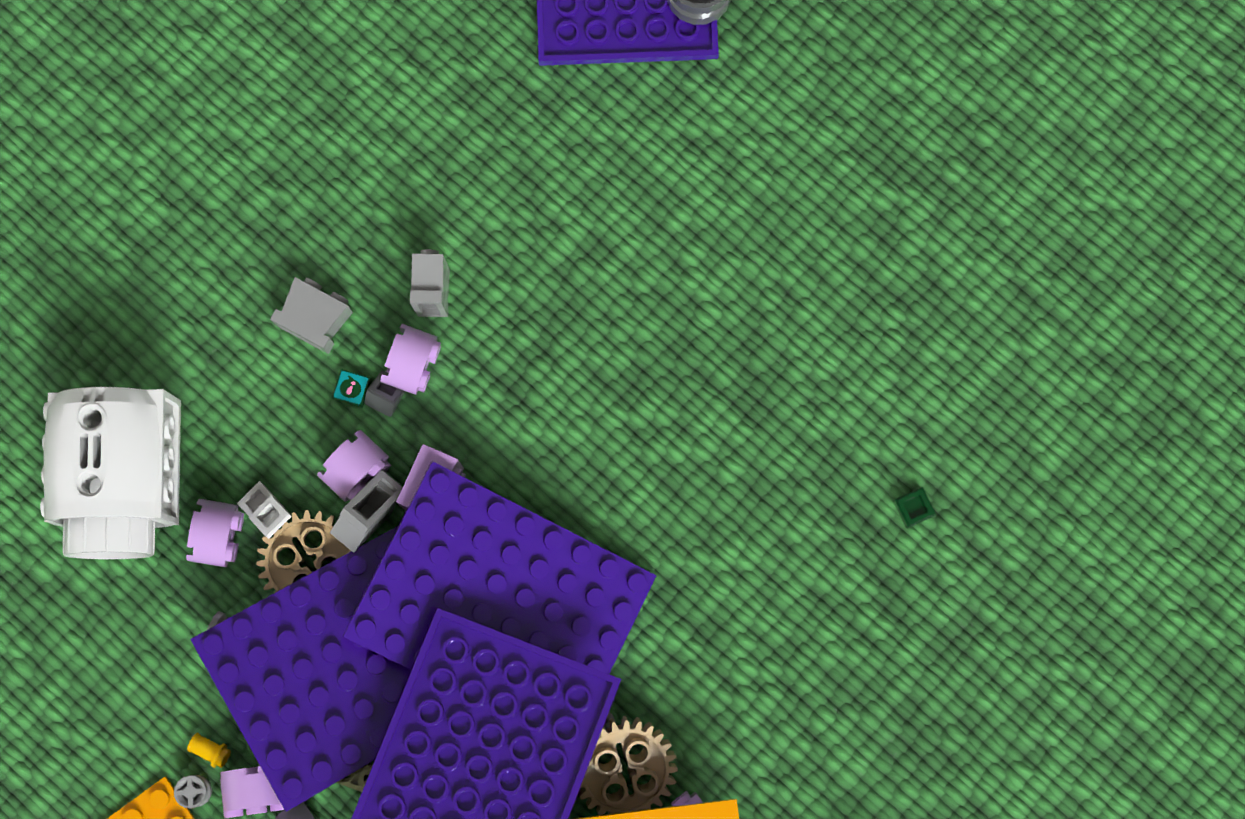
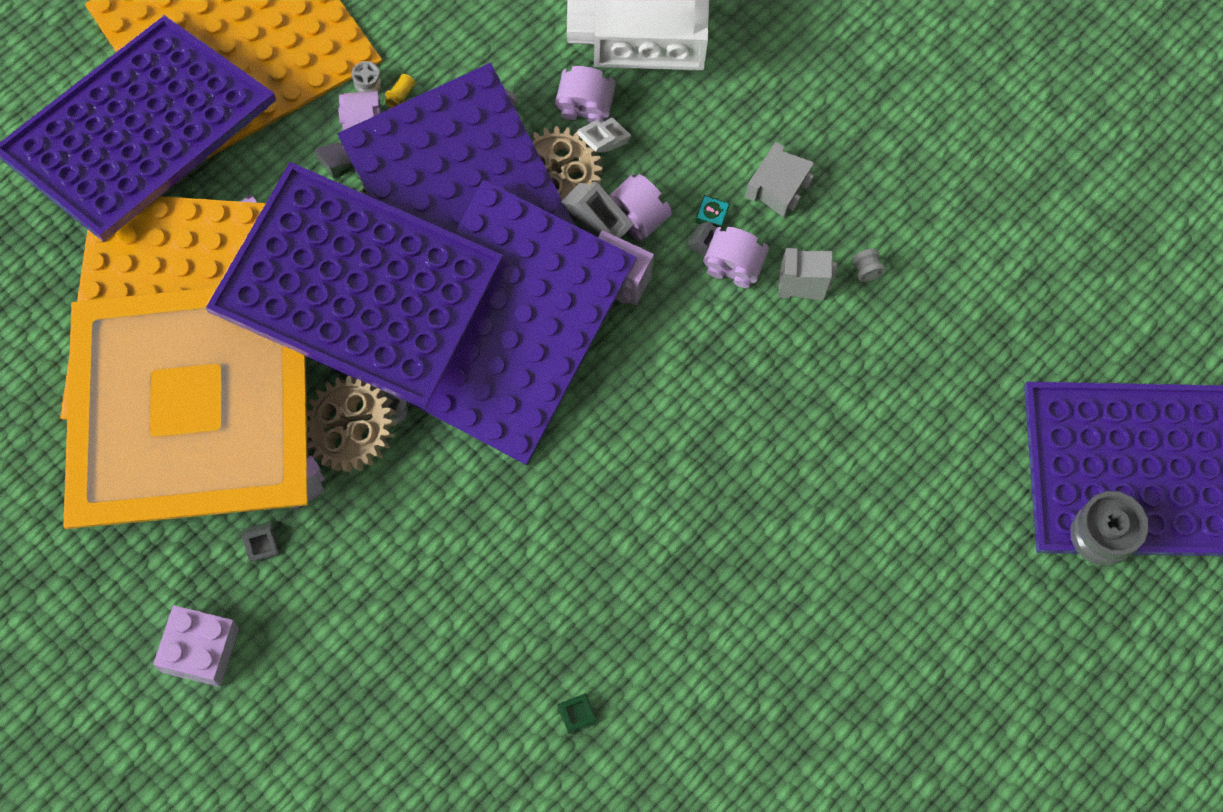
camera: 85 degrees right, 10 degrees down
none -> light grey wheel [851,248,886,282]

